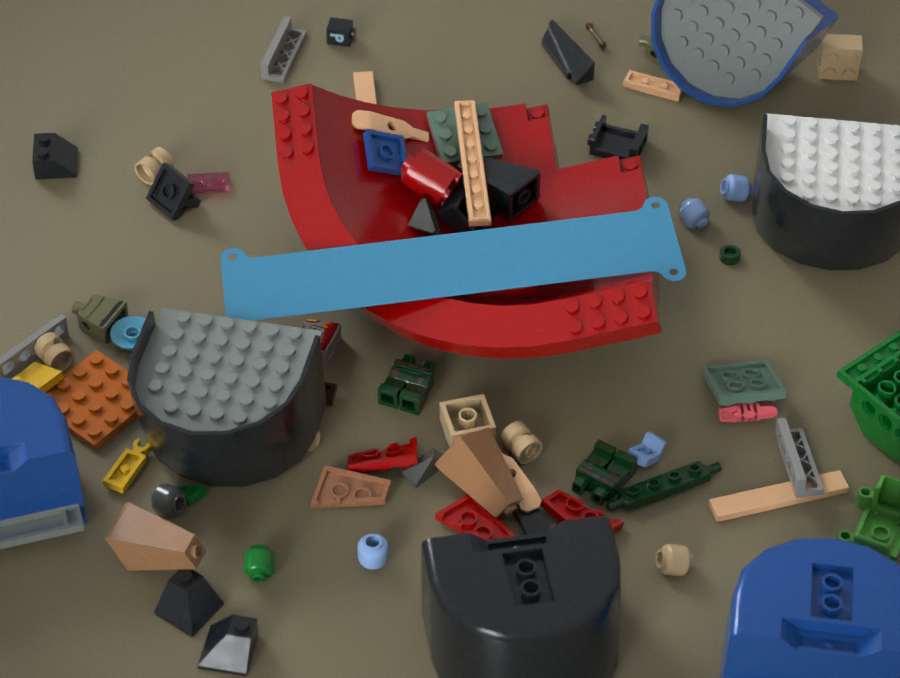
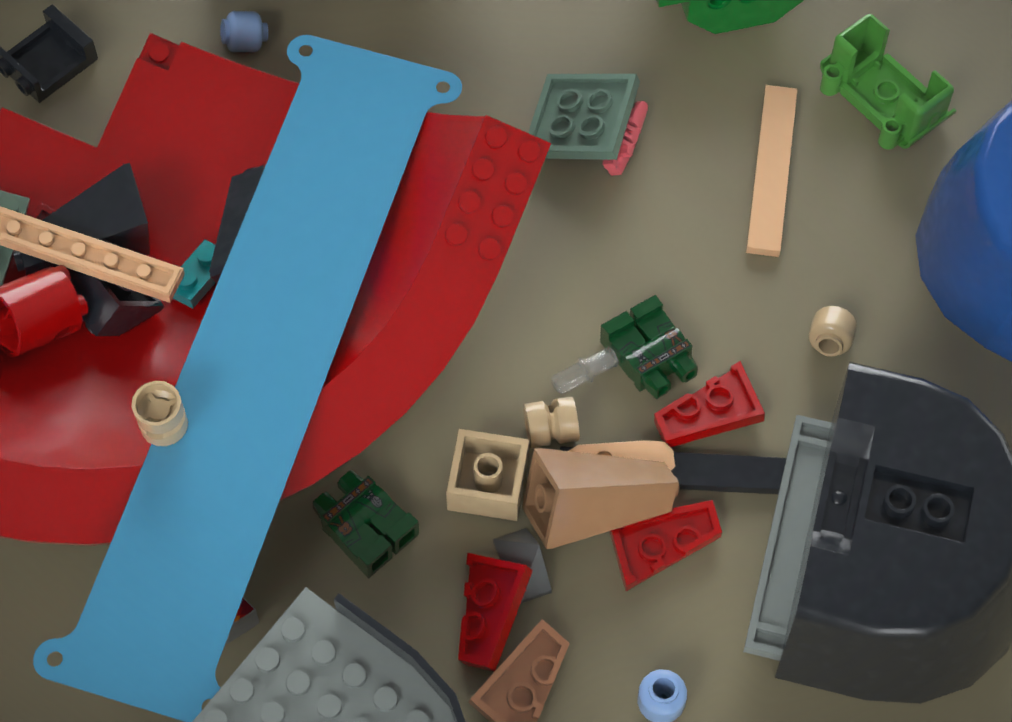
camera: 65 degrees left, 15 degrees up
dark grey slope [408,198,442,236] -> none
dark green plate [606,461,722,512] -> none
light blue bracket [628,431,667,468] -> none
dark green tile [719,245,741,265] -> none
light grey fence [775,417,824,497] -> none
none -> tan wheel [131,381,188,446]
none -> clear axle [551,346,619,394]

